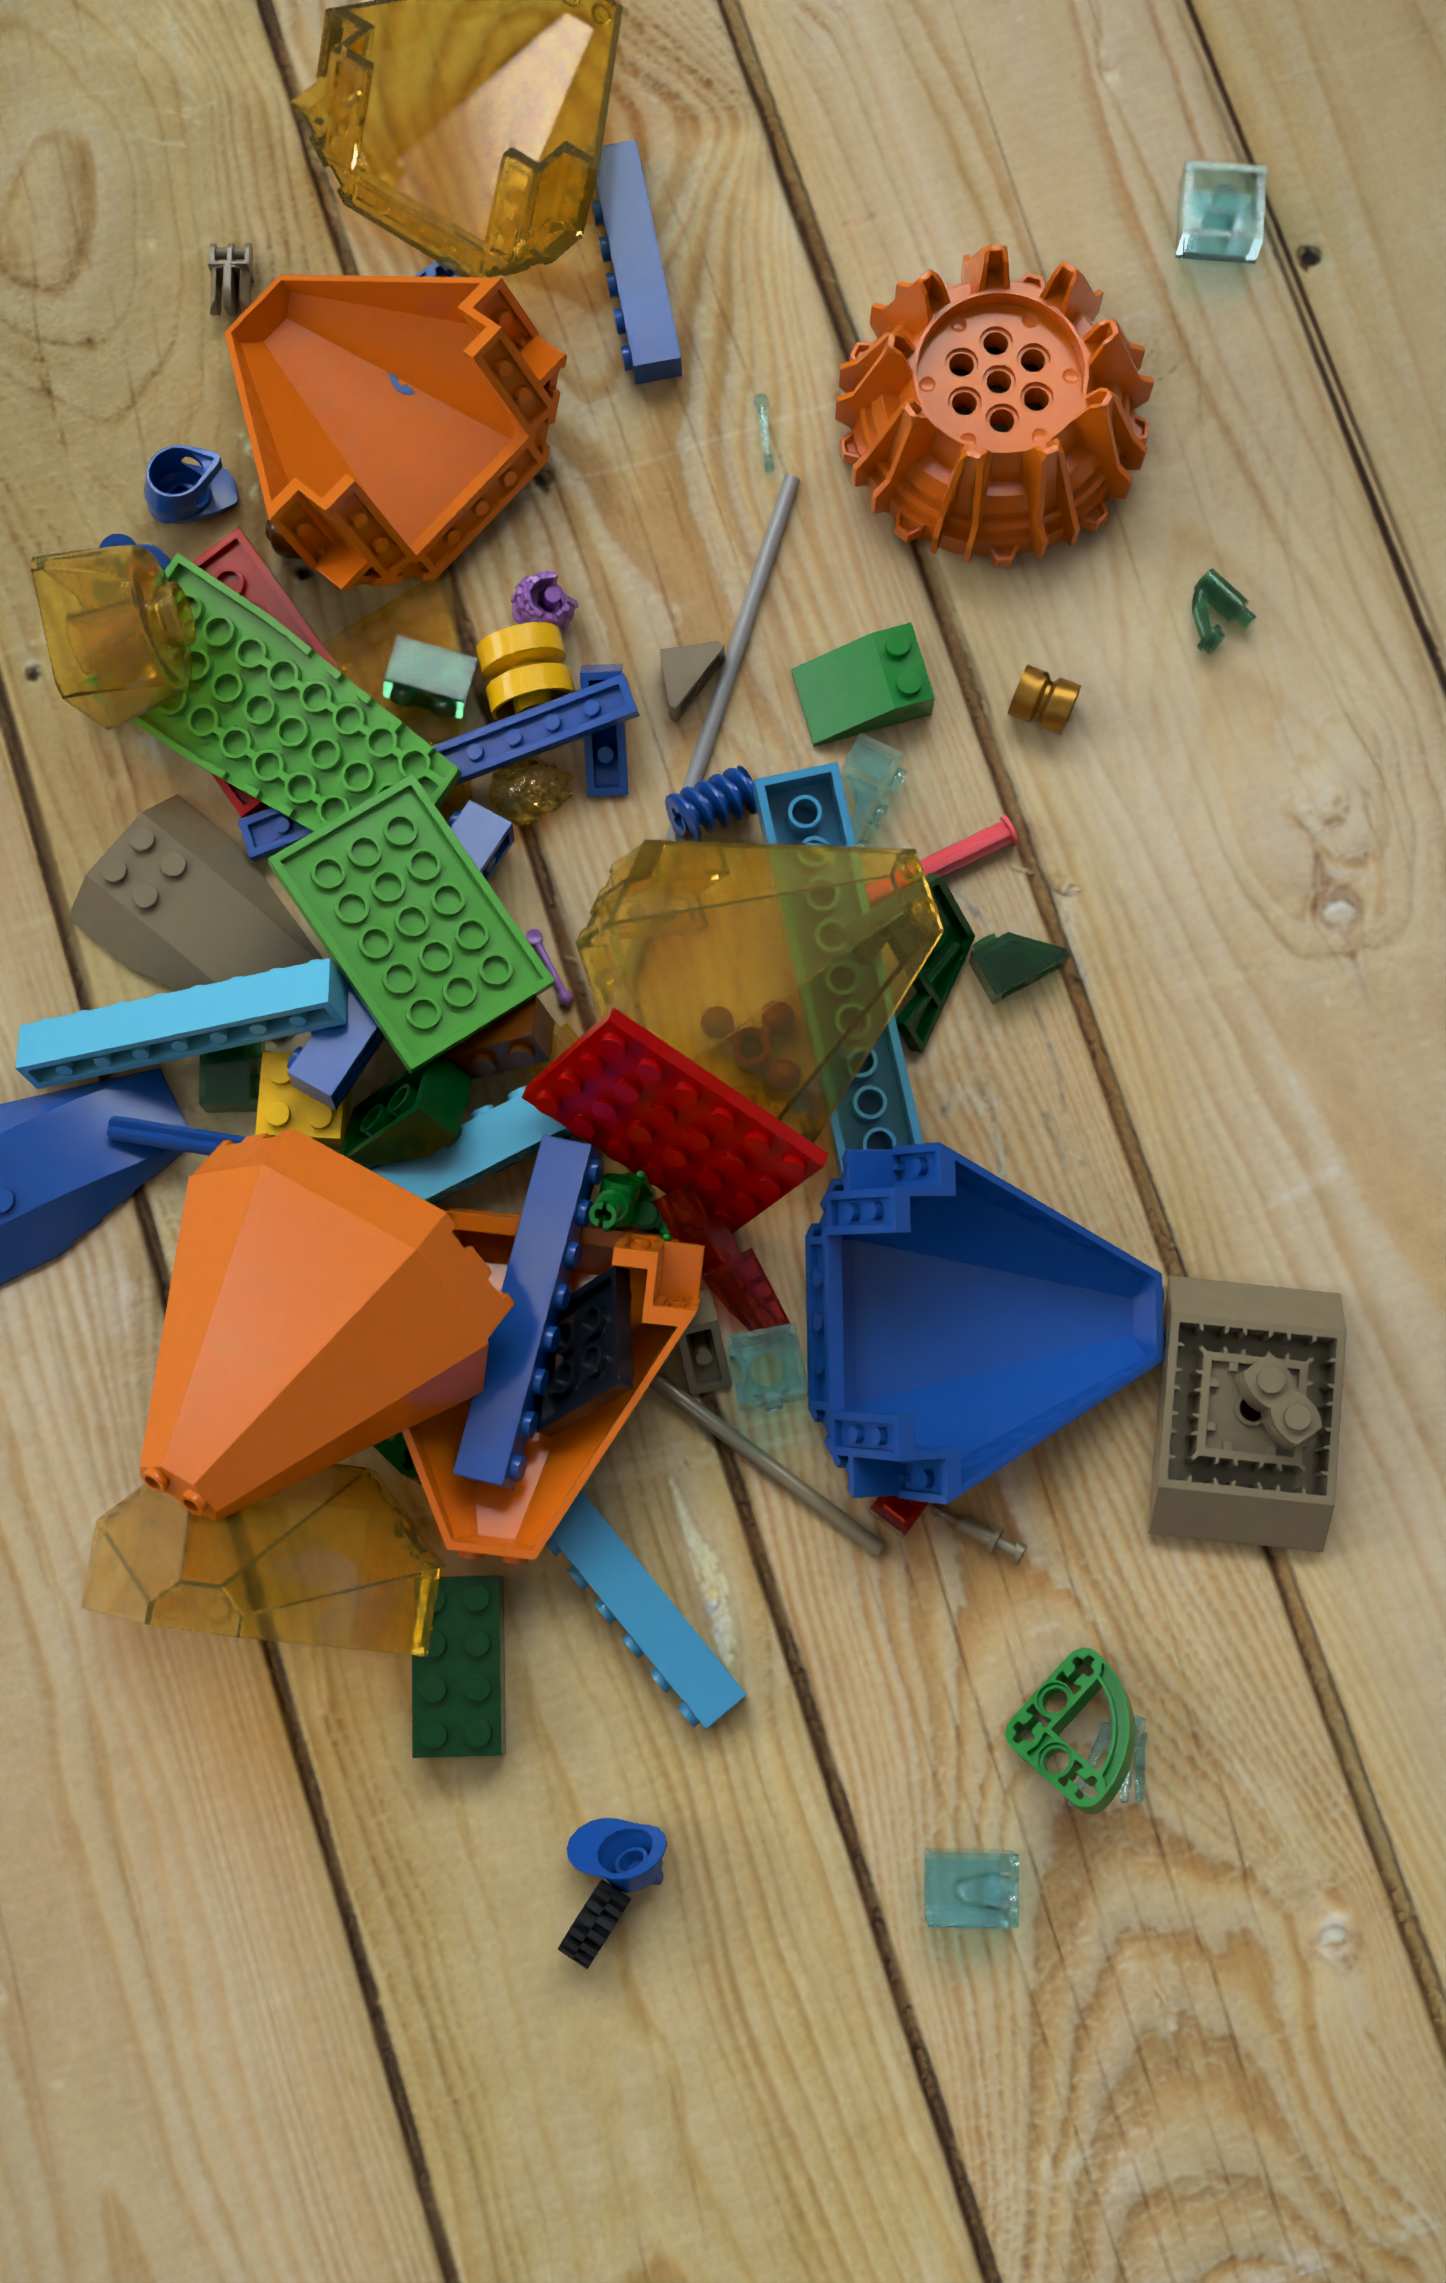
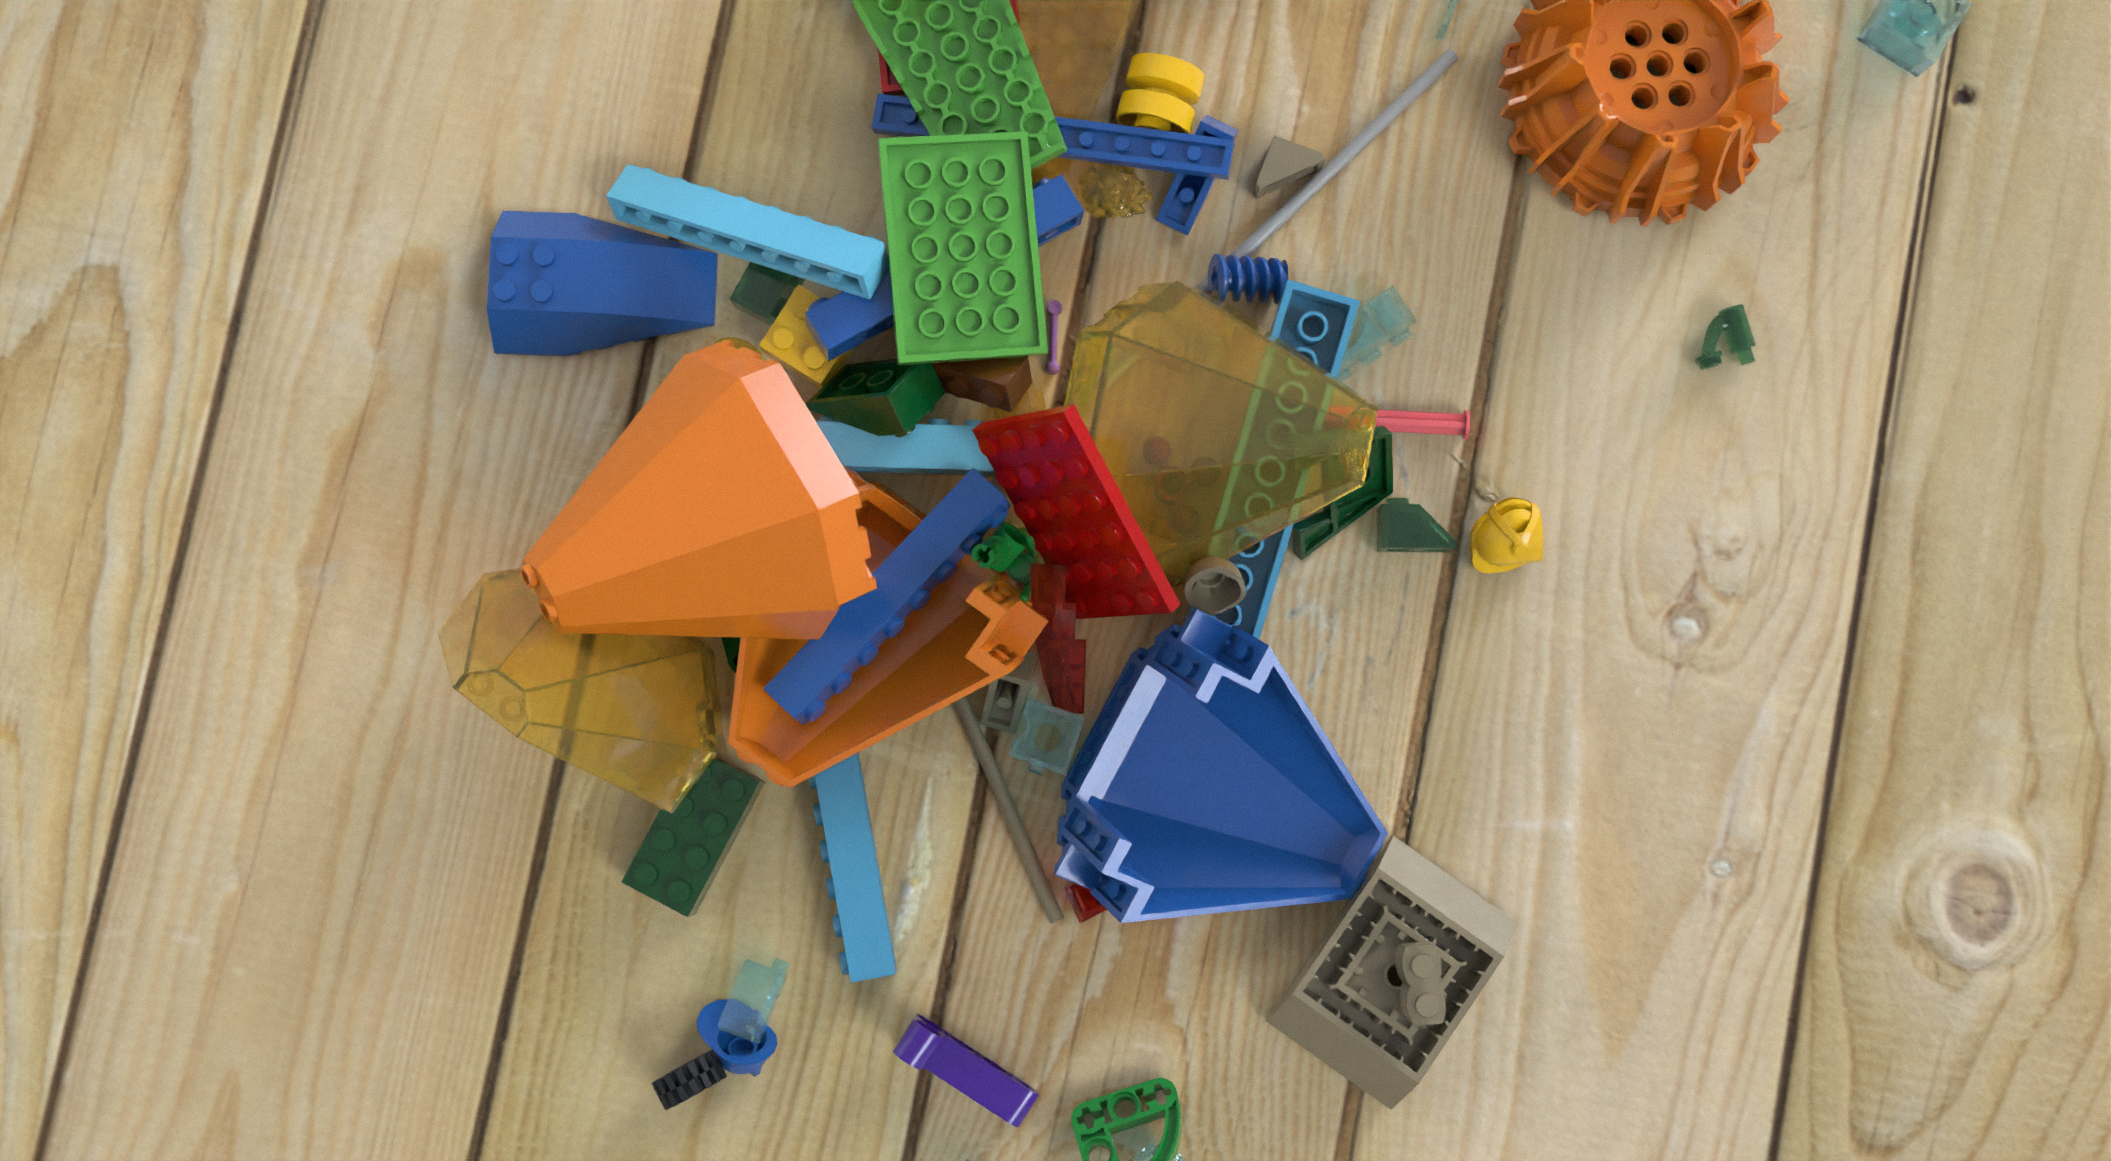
camera: 25 degrees right, 5 degrees up
dark tan wedge [68,794,323,1041] -> none
blue axle [107,1115,245,1156] -> none
clear green brick [382,635,478,719] -> none
medium lavender piece [511,571,579,630] -> none
black plate [536,1266,634,1437] -> none
green slope [791,622,935,747] -> none
dark tan piece [931,1503,1027,1565] -> none
pearl gold wheel [1007,664,1081,735] -> none
none -> clear light blue panel [718,958,789,1044]
none -> dark purple beam [893,1014,1040,1127]
none -> dark tan helmet [1183,557,1246,616]
none -> yellow helmet [1469,497,1543,574]

